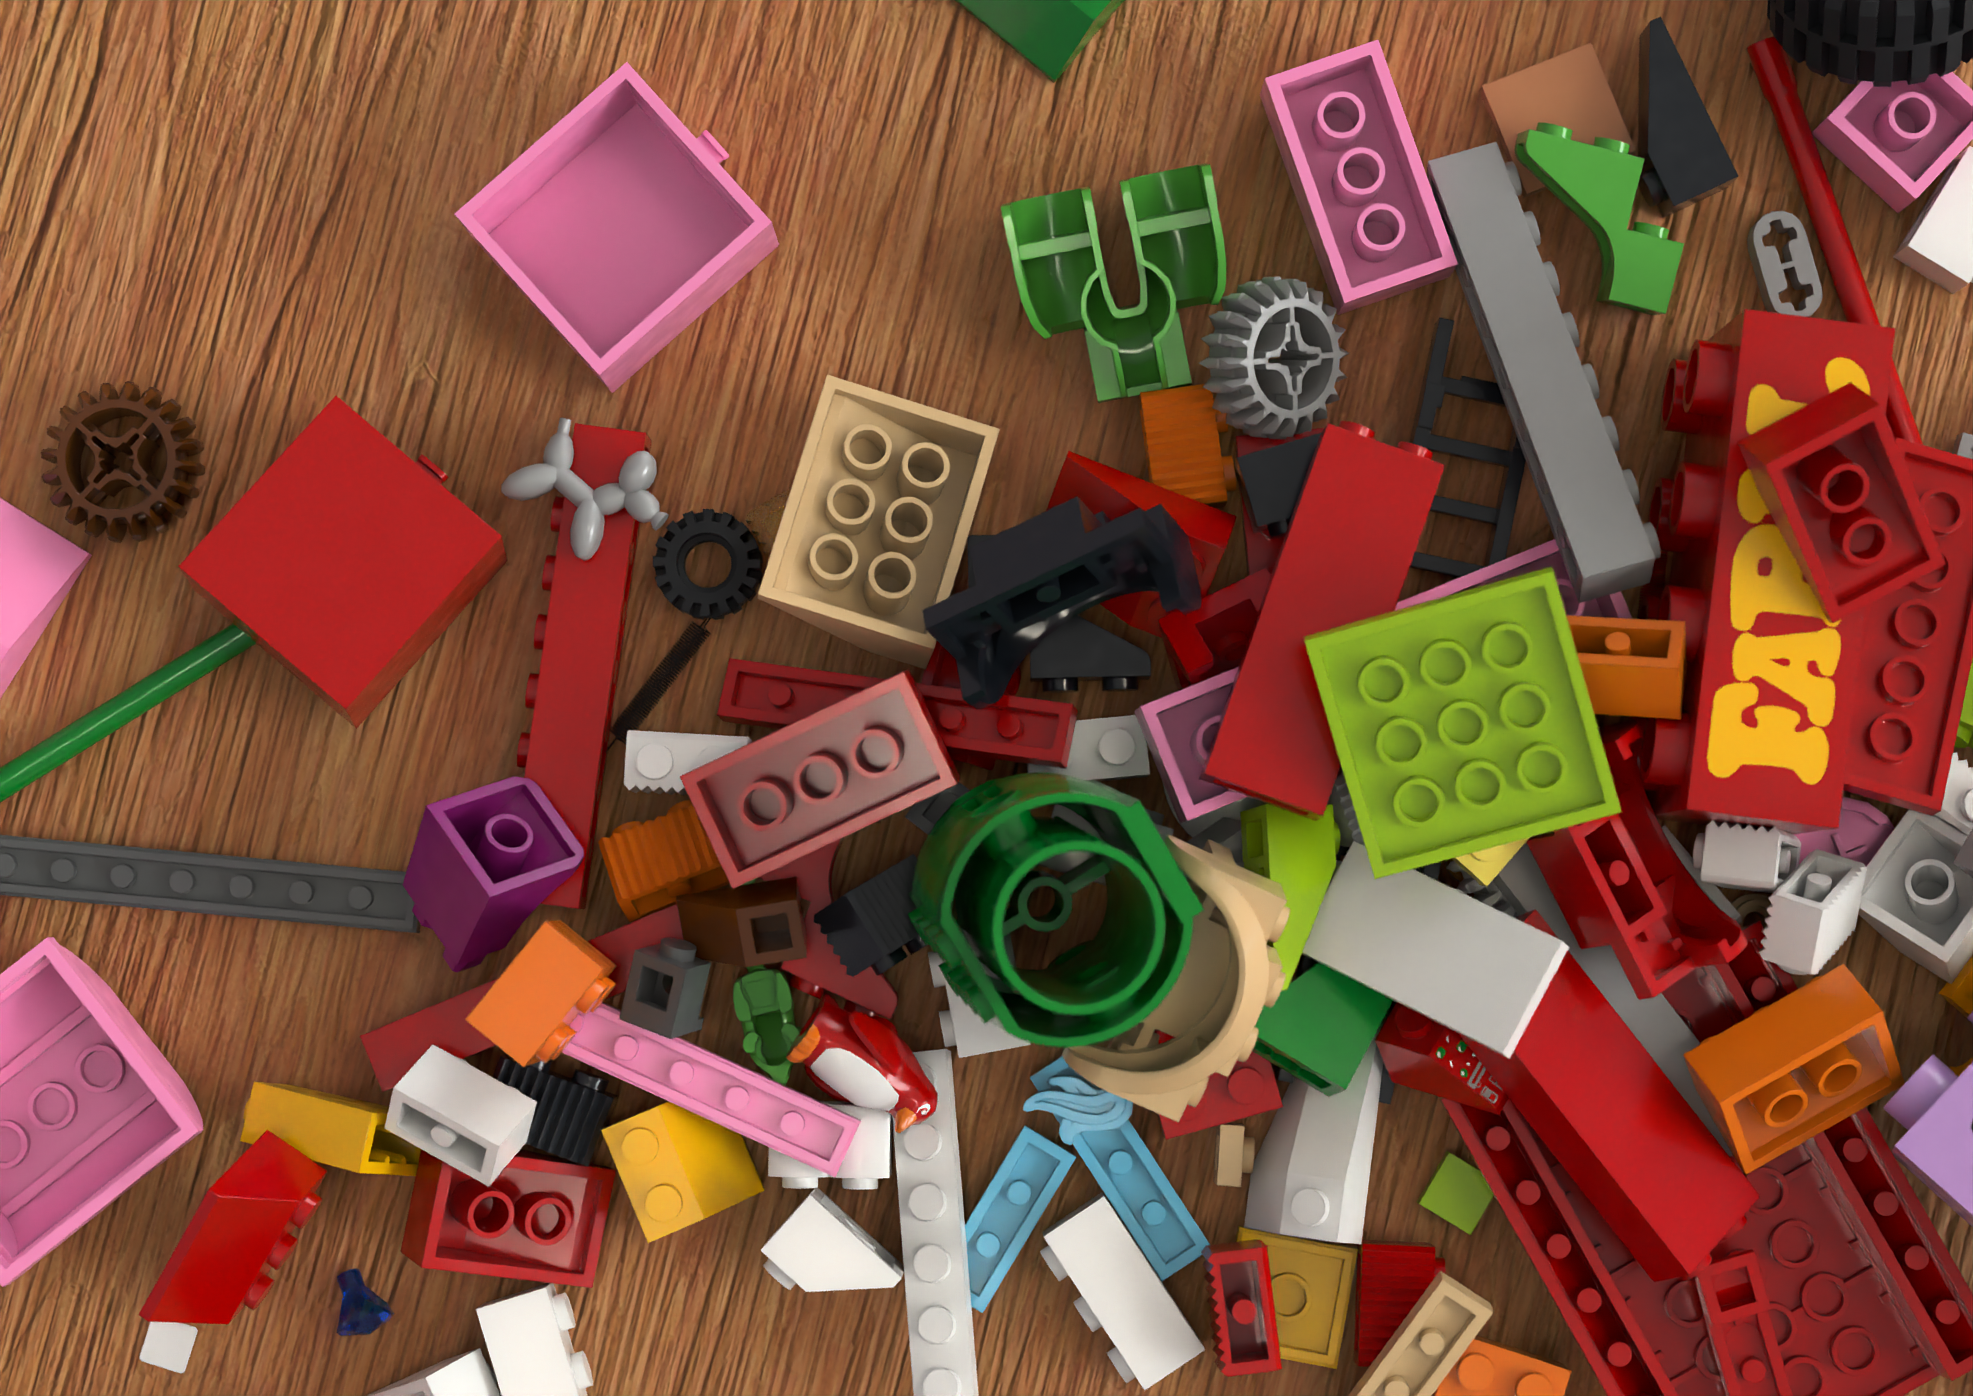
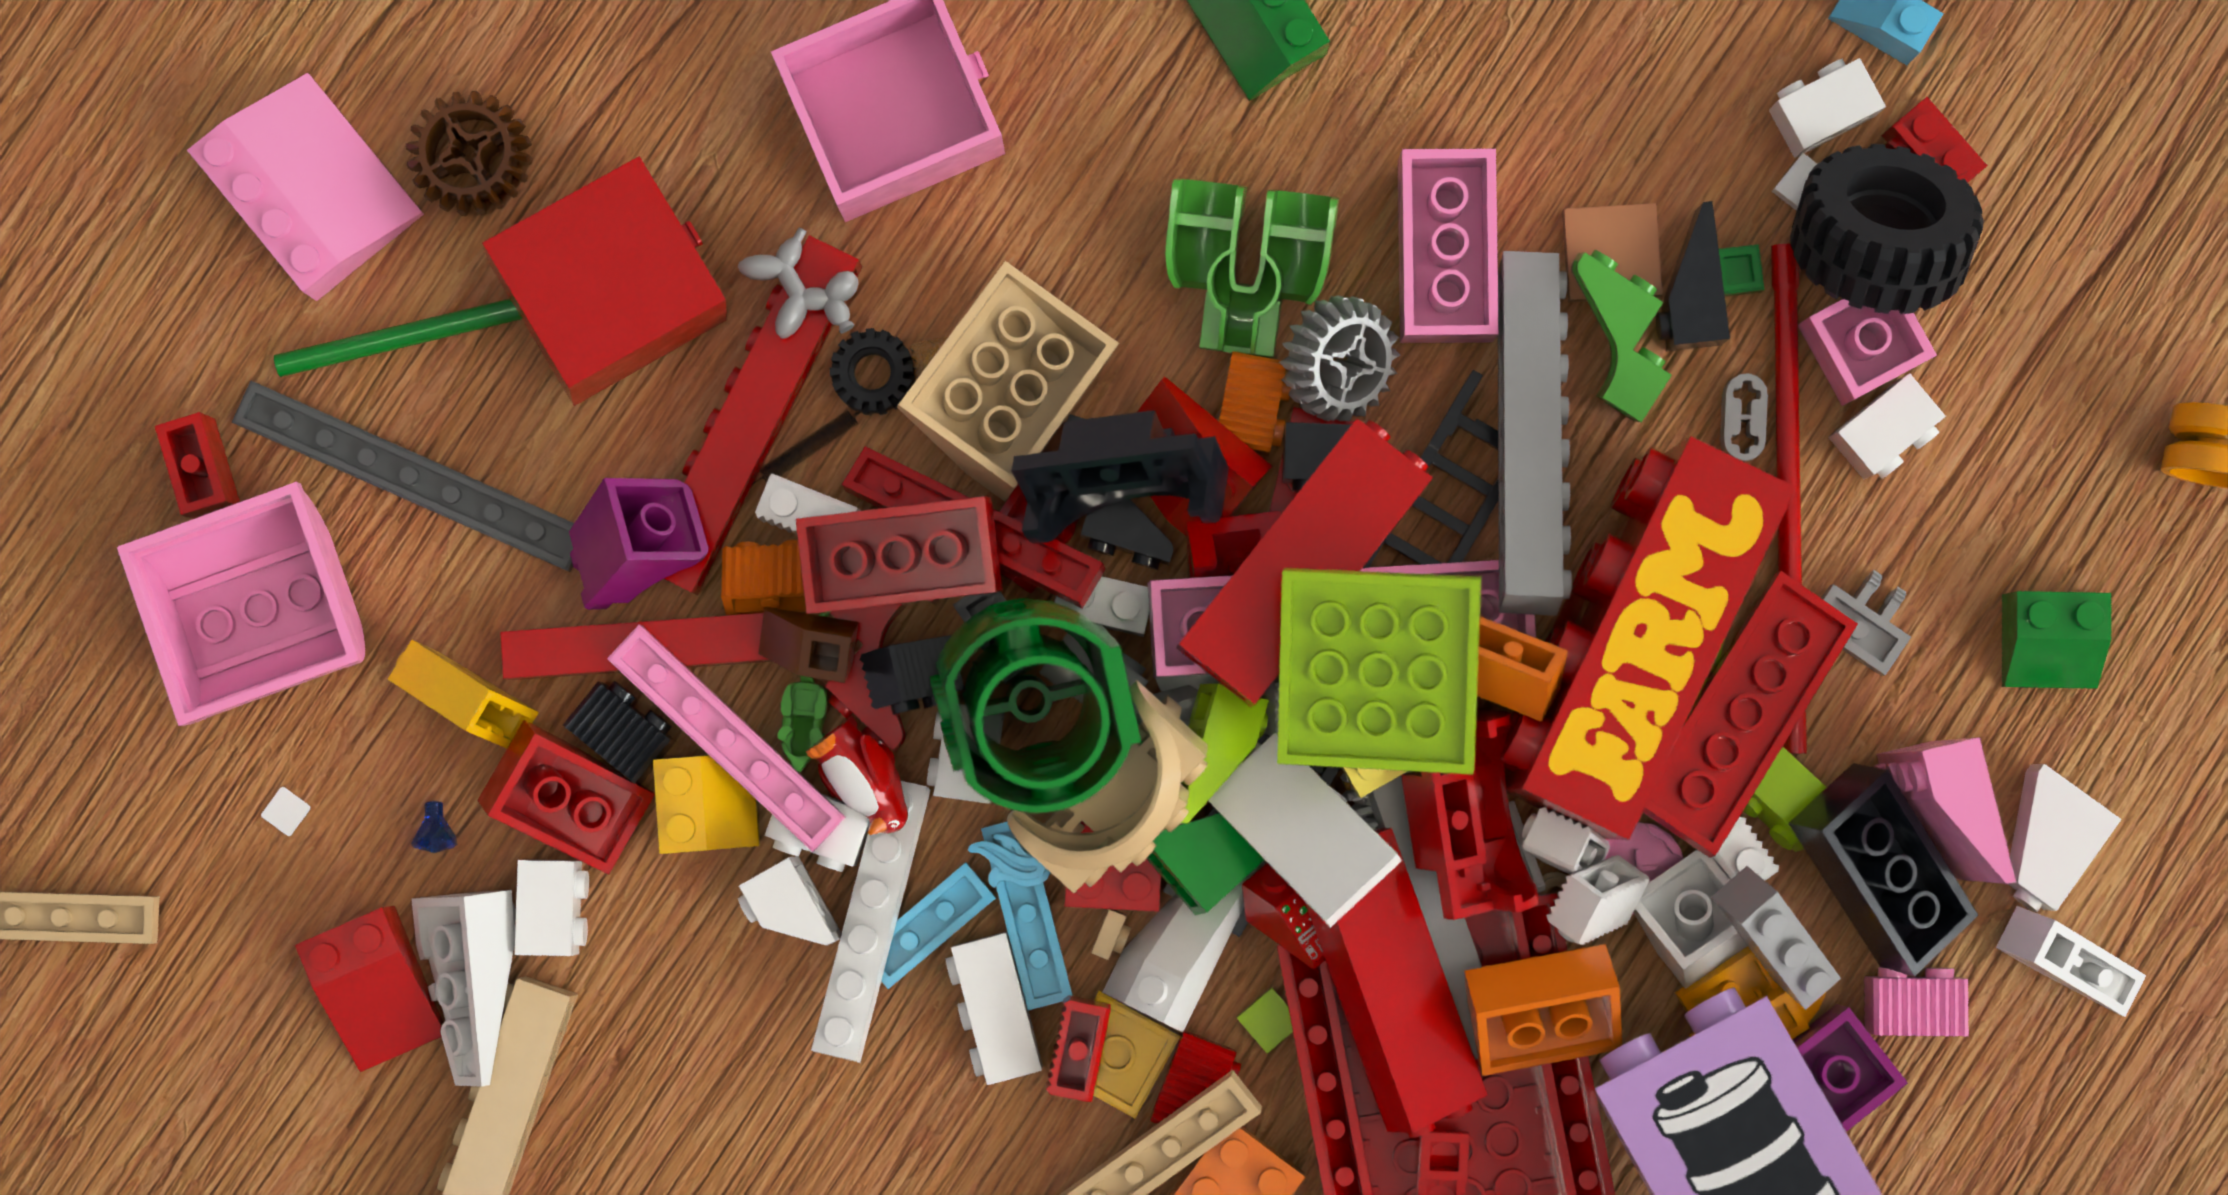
camera: 20 degrees right, 0 degrees up
red slope [138,1130,327,1324] -> none
white brick [384,1045,537,1187] -> none
orange brick [465,920,617,1067] -> none
dark grey brick [619,938,711,1039] -> none
red slope [1738,382,1945,624] -> none
none -> green tile [1719,244,1765,296]

